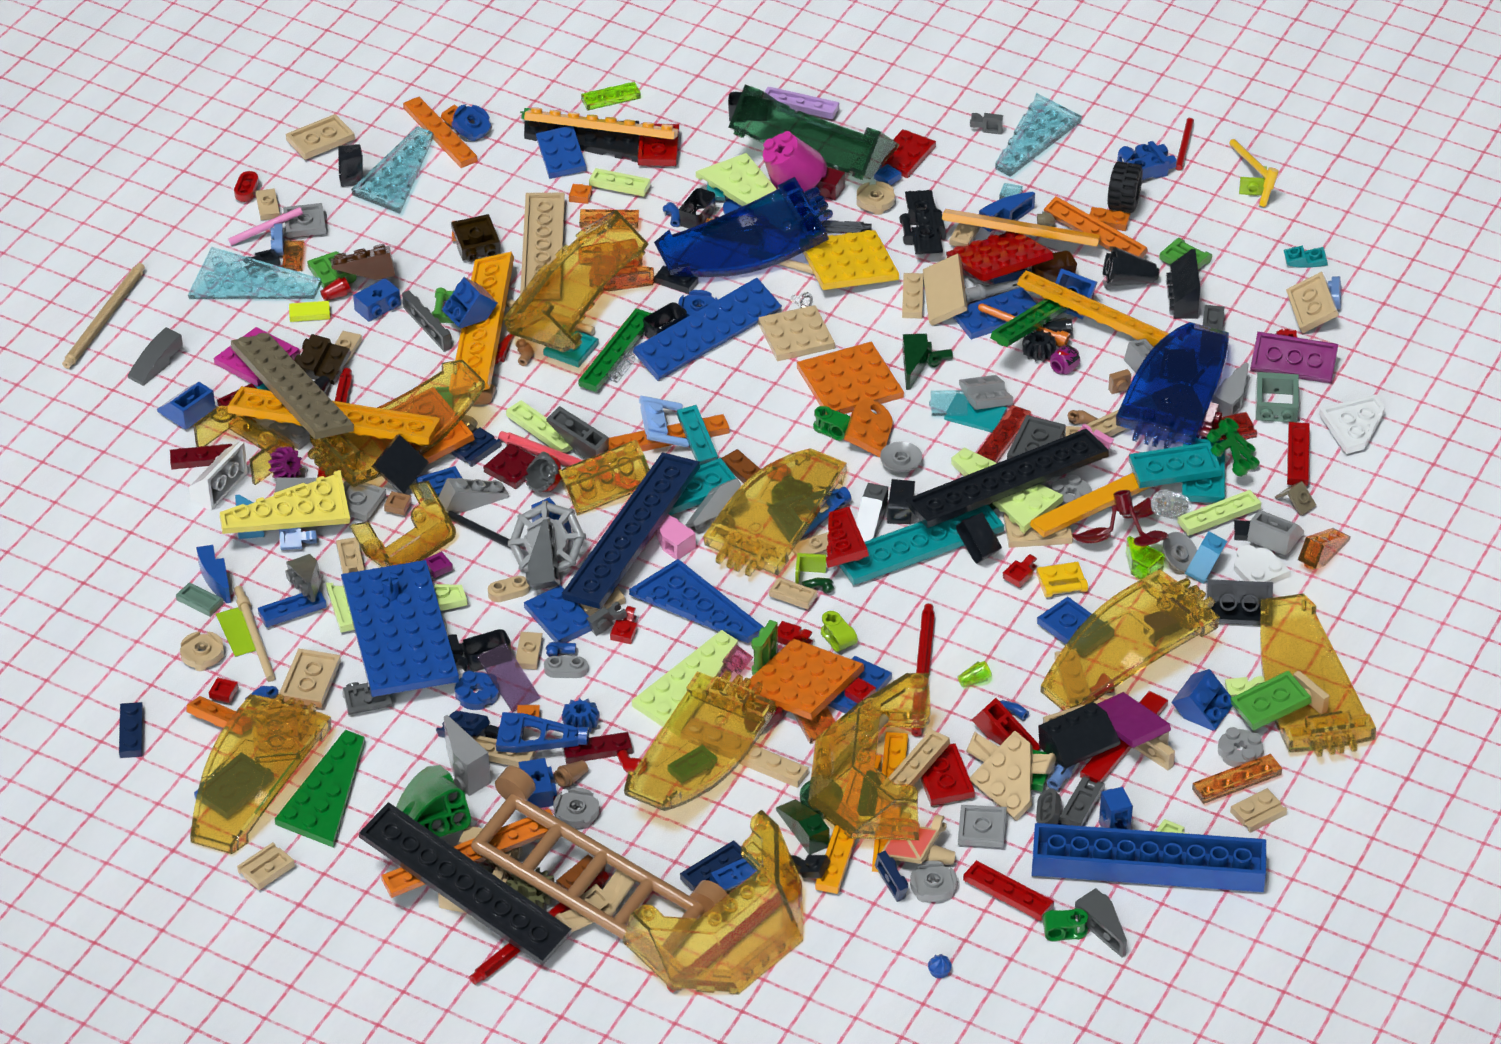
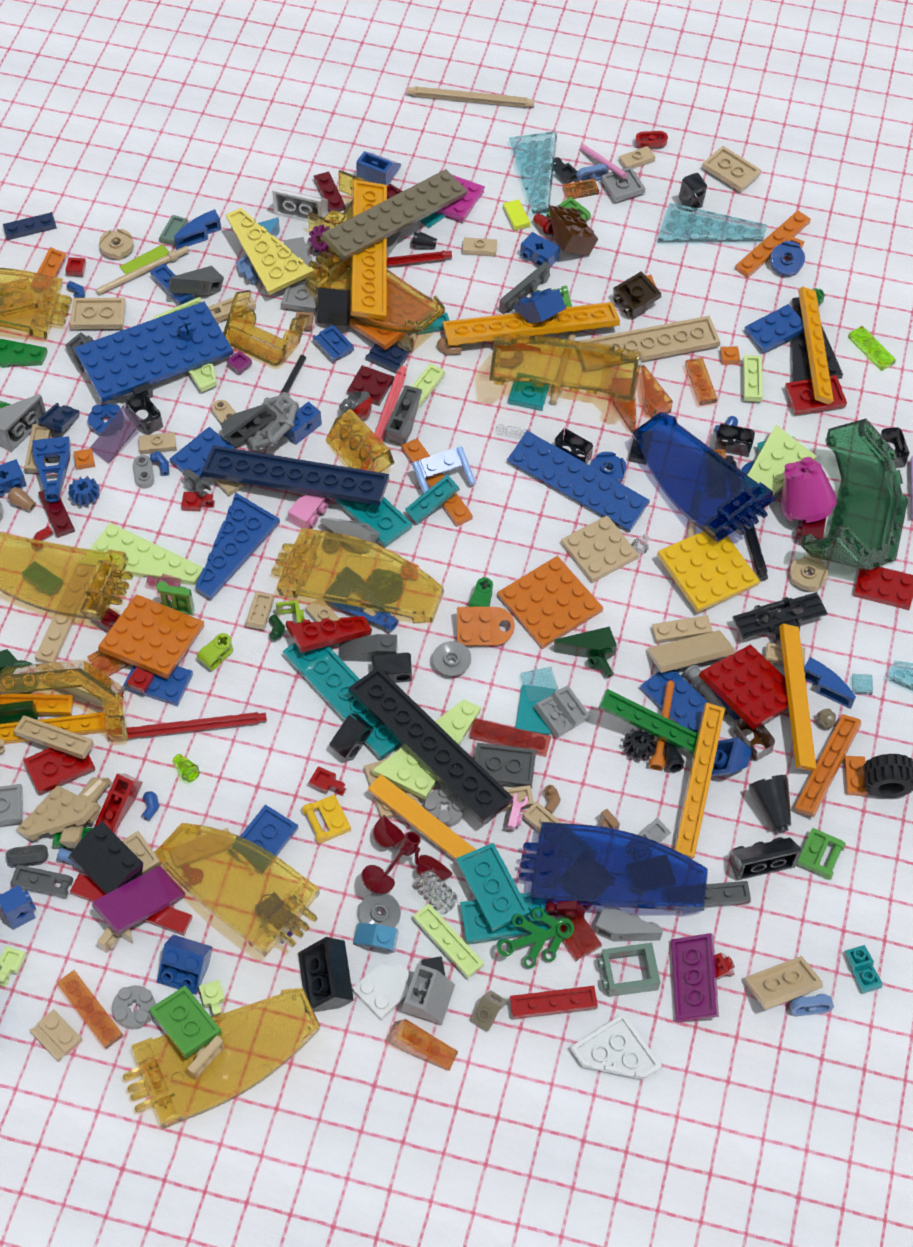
camera: 75 degrees right, 15 degrees up
dark grey slope [128,327,183,386] -> none
dark brown plate [294,334,351,385] -> none
light grey slope [438,478,509,512] -> none
green plate [578,308,651,392] -> none
dark orange plate [721,449,763,486] -> none
red plate [778,621,813,645] -> none
blue plate [874,164,901,186] -> none
magenta head [1050,345,1080,375] -> none
clear neon green slope [1126,536,1165,584] -> none

